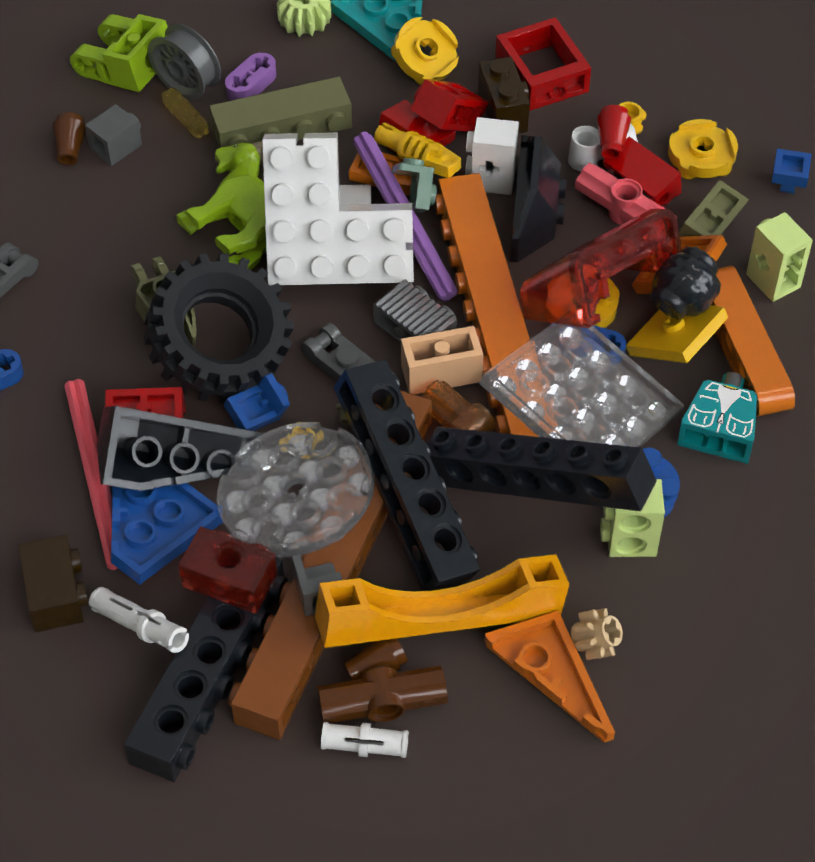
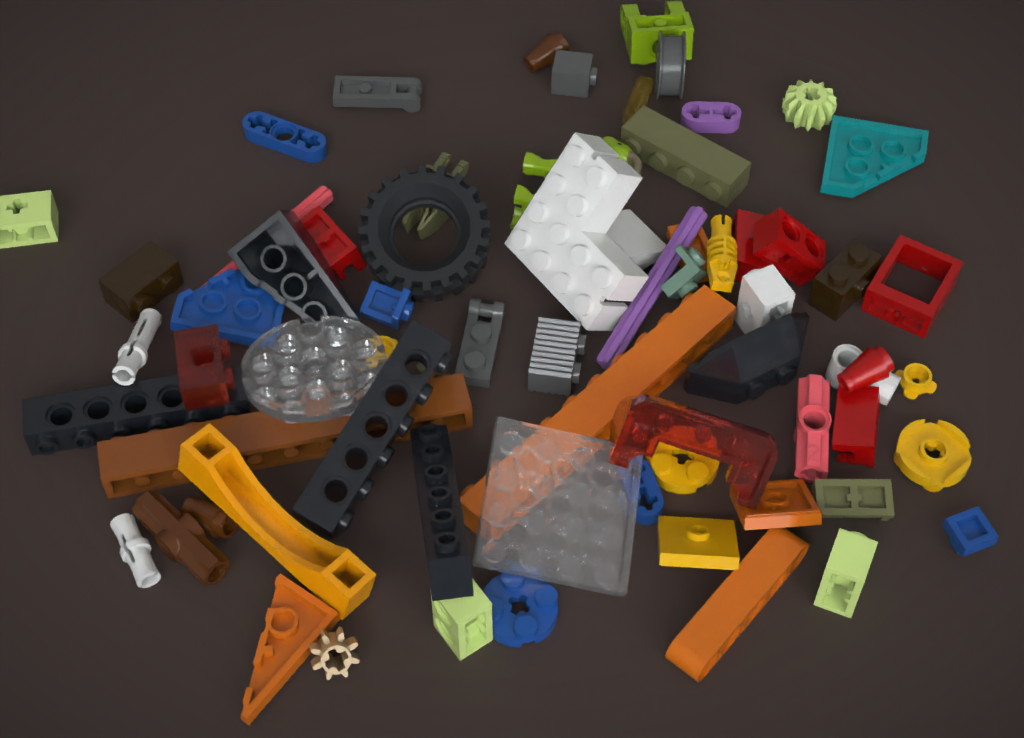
camera: 55 degrees right, 0 degrees up
dark grey panel [292,554,342,617] -> none
yellow plate [391,17,459,85] -> none
light nougat brick [401,326,483,395] -> none
clear orange piece [421,380,496,432] -> none
black hair [649,246,721,319] -> none
teal torso [677,372,757,464] -> none

